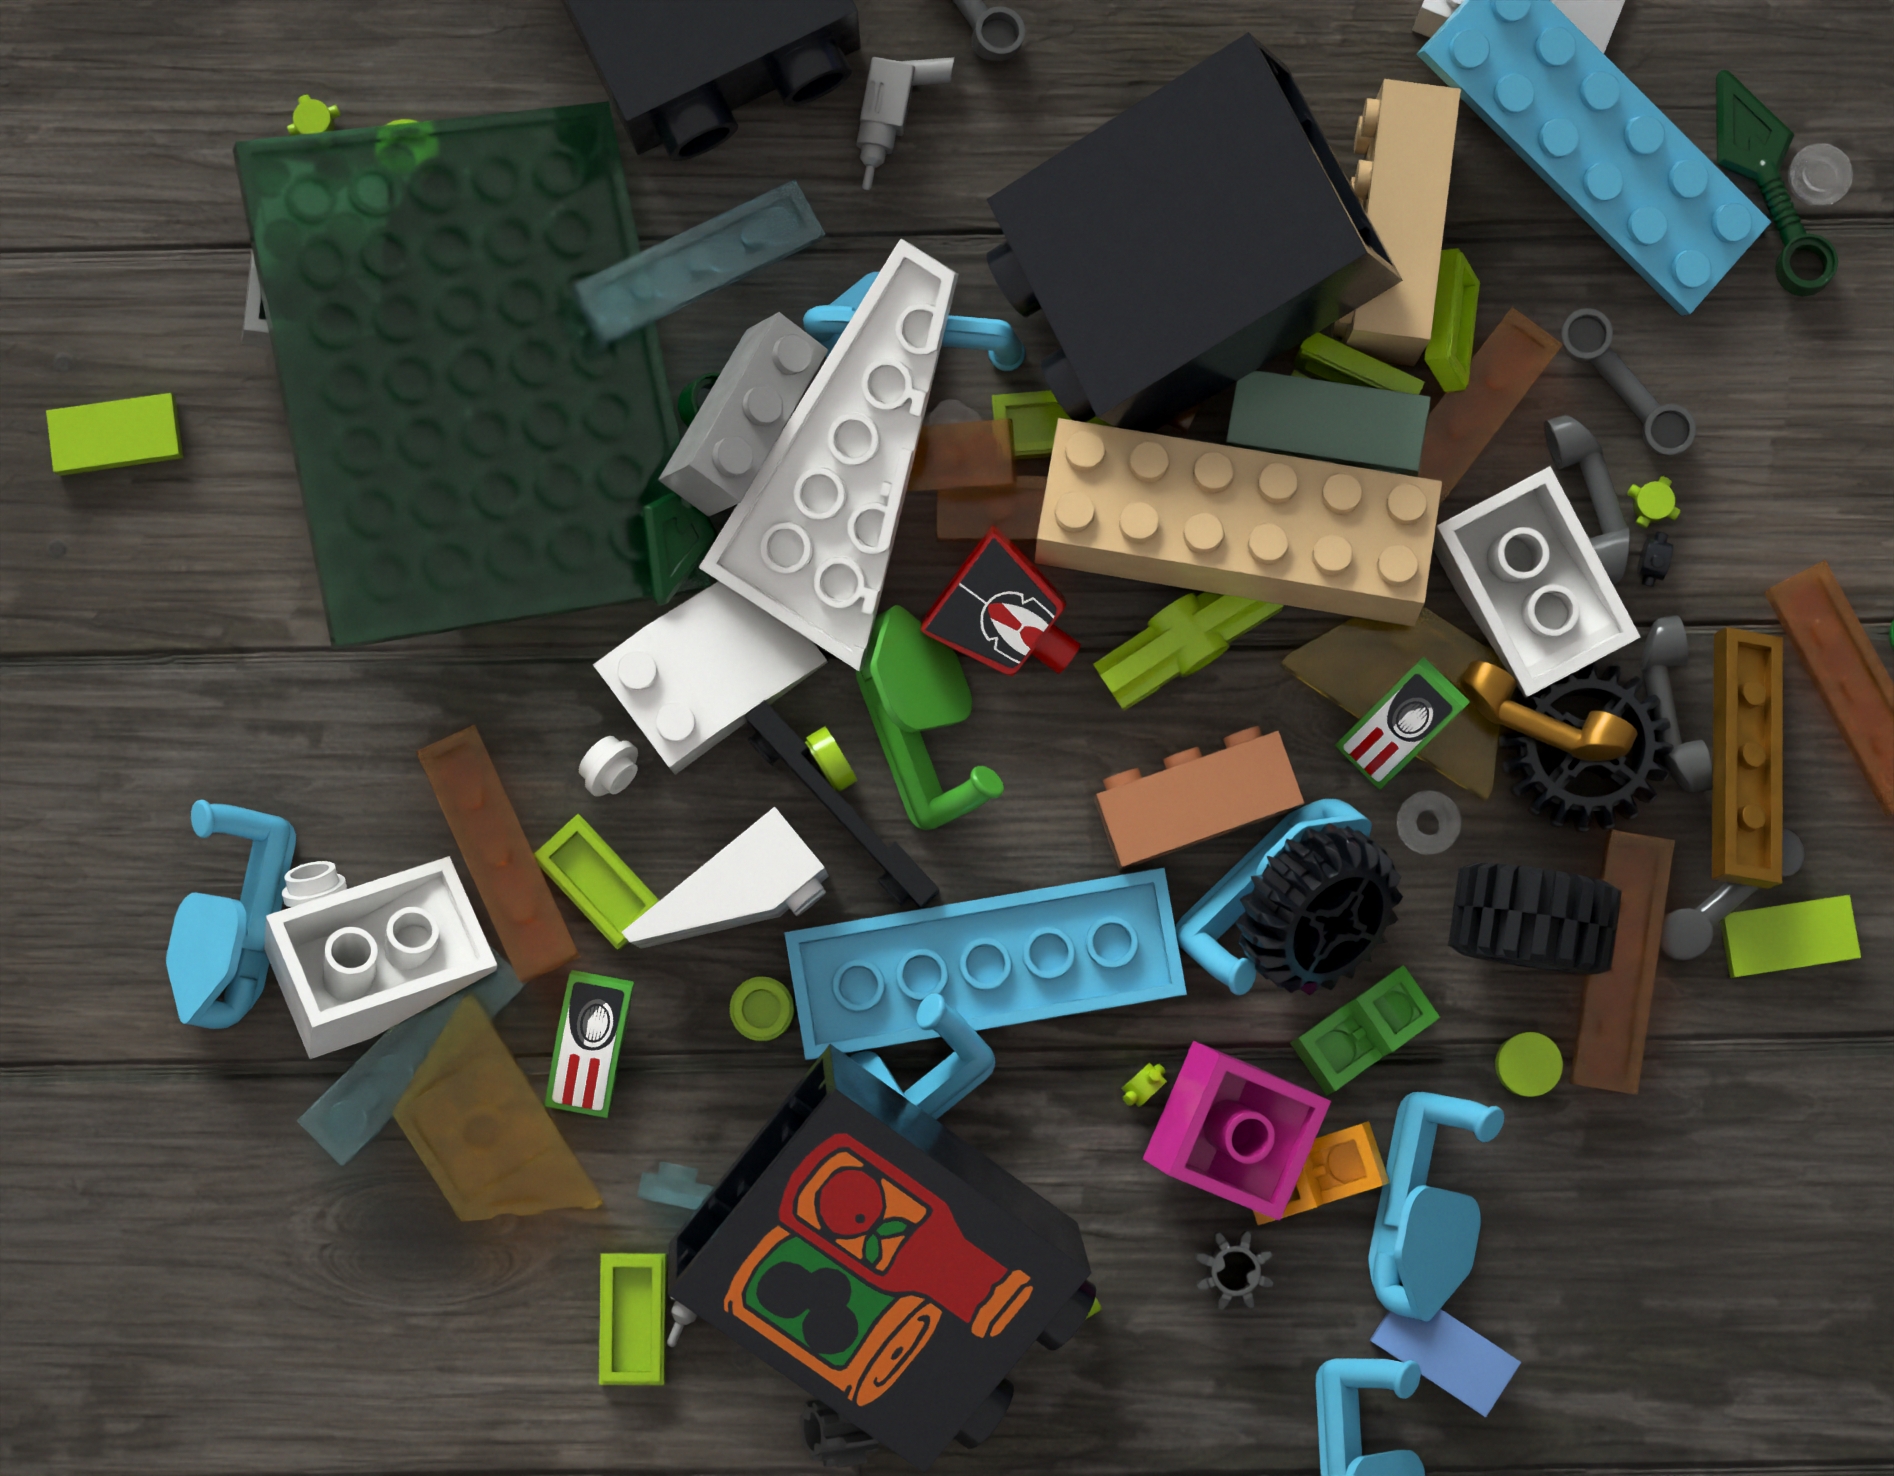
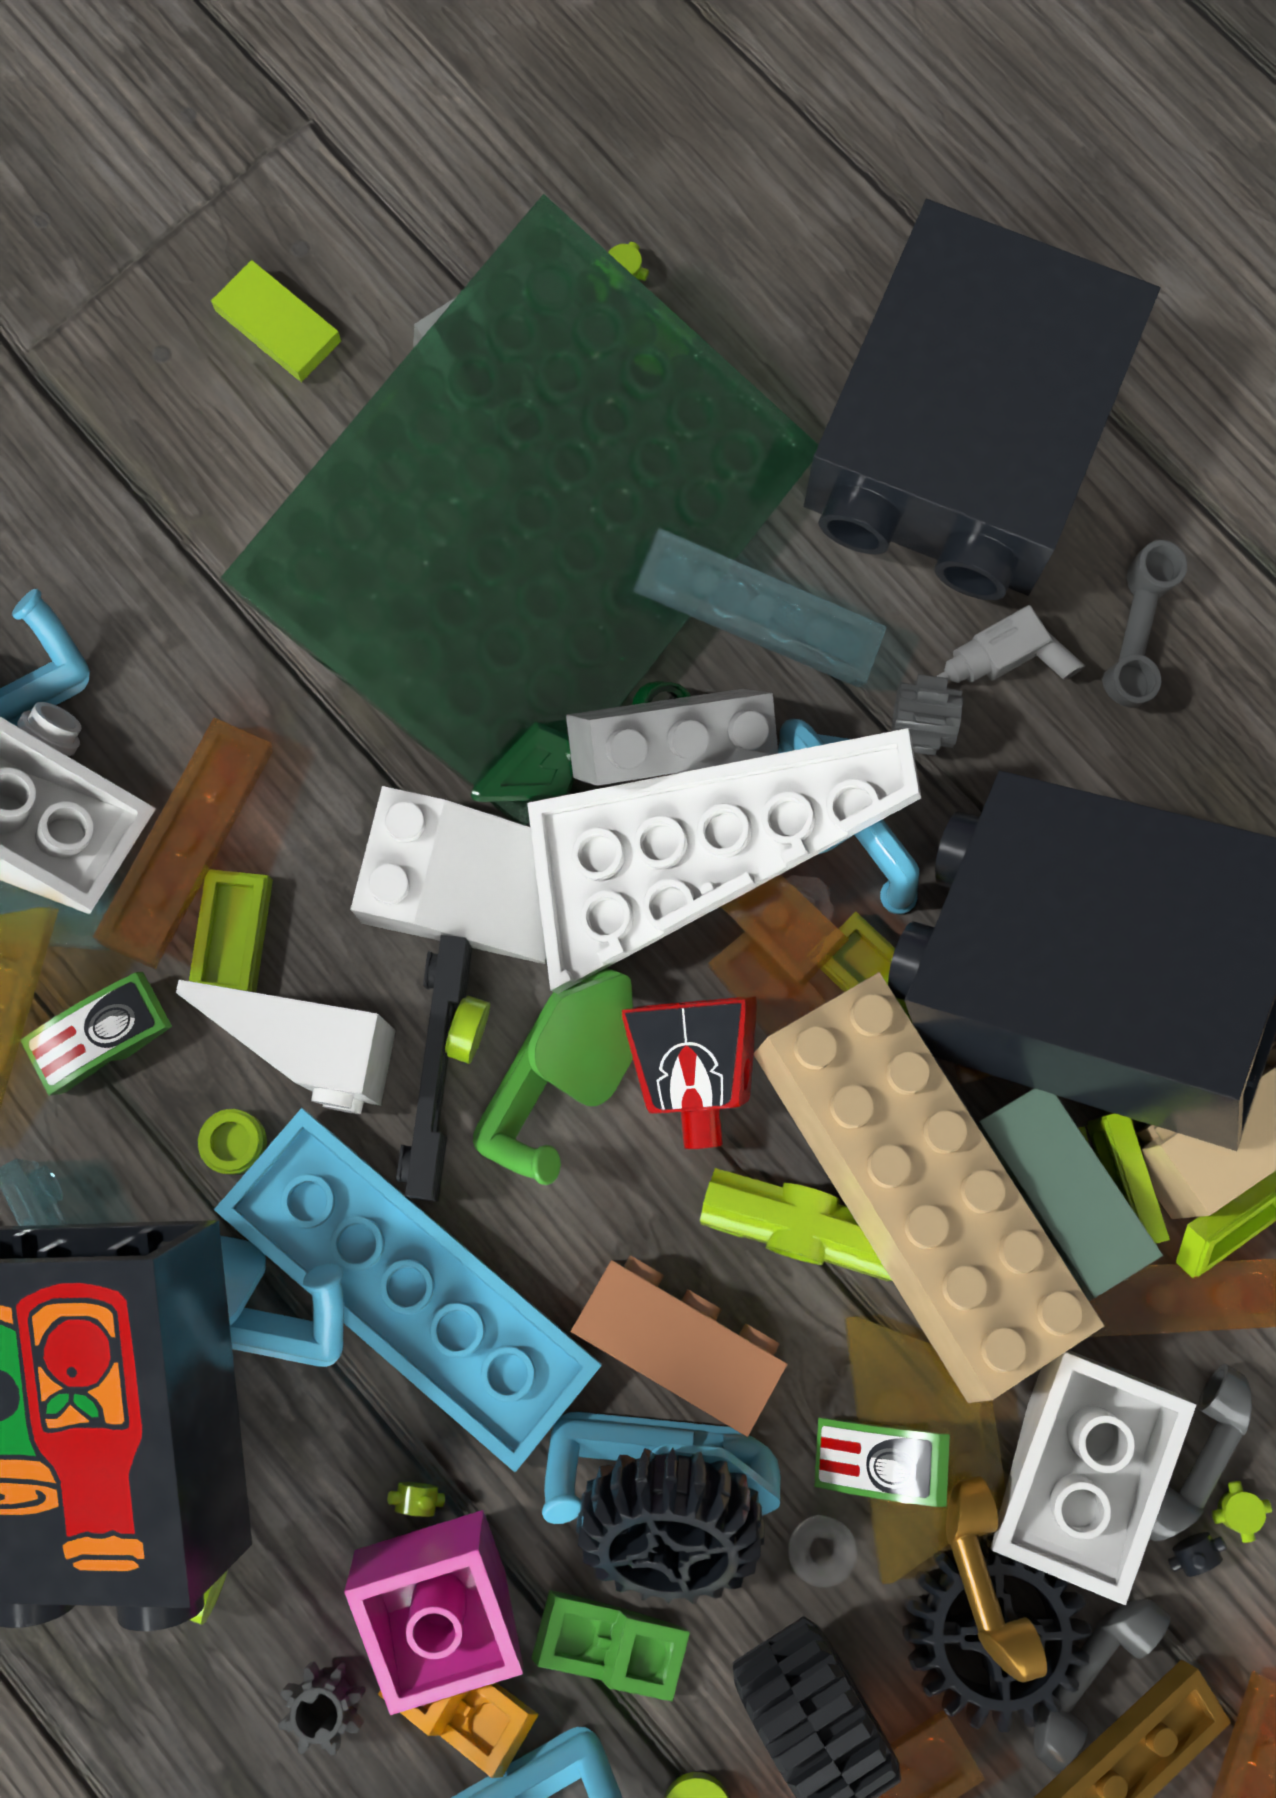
camera: 50 degrees right, 5 degrees down
white plate [579,736,638,797] -> none
none -> dark grey gear [891,674,963,755]

